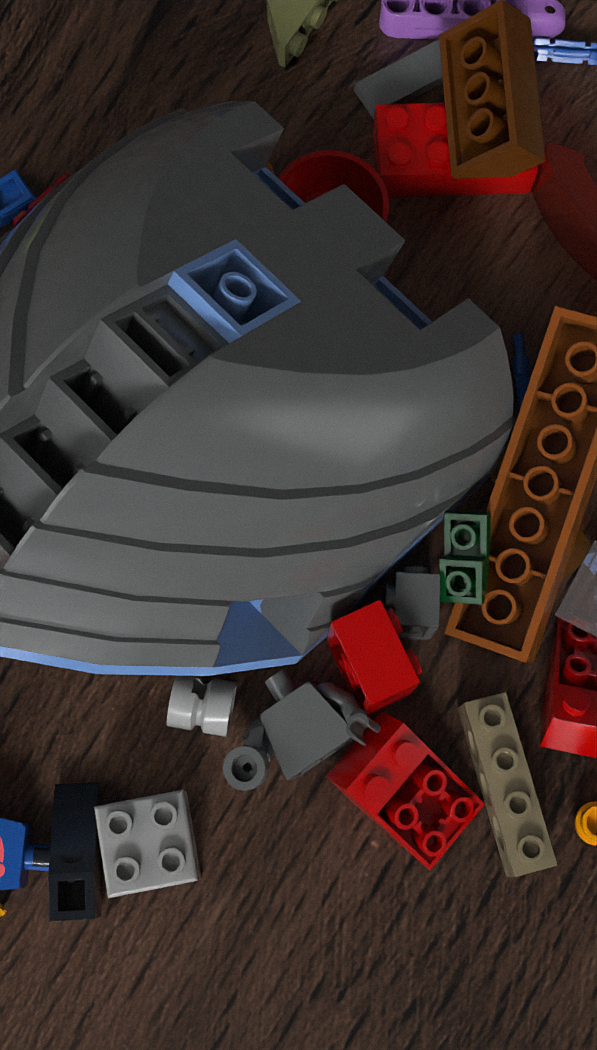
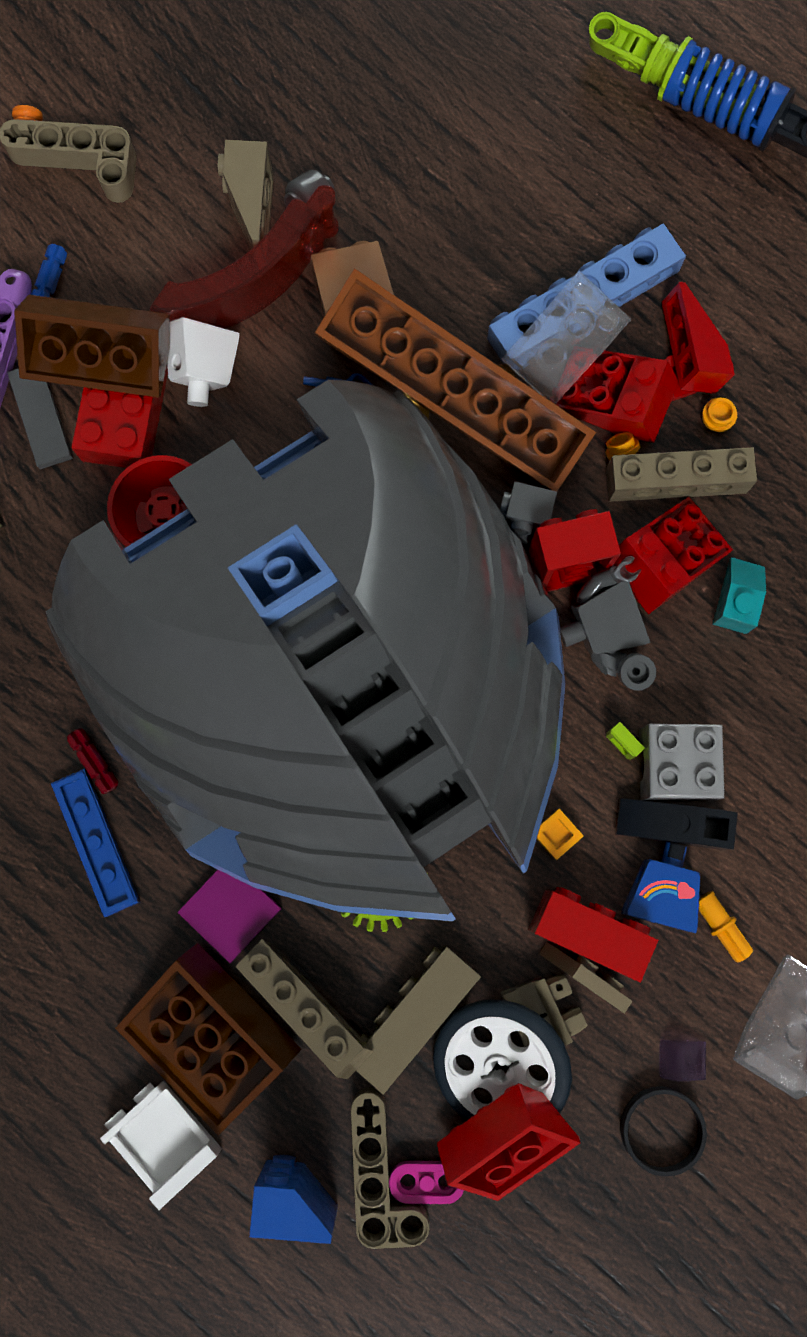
camera: 75 degrees left, 5 degrees up
light grey wheel [167,675,237,737] -> none
dark green slope [439,510,491,605] -> none
none -> white torso [167,317,240,407]
none -> light orange plate [537,808,583,860]
none -> light orange plate [606,432,640,460]
none -> lime tile [606,722,645,760]
none -> teal slope [713,557,766,634]

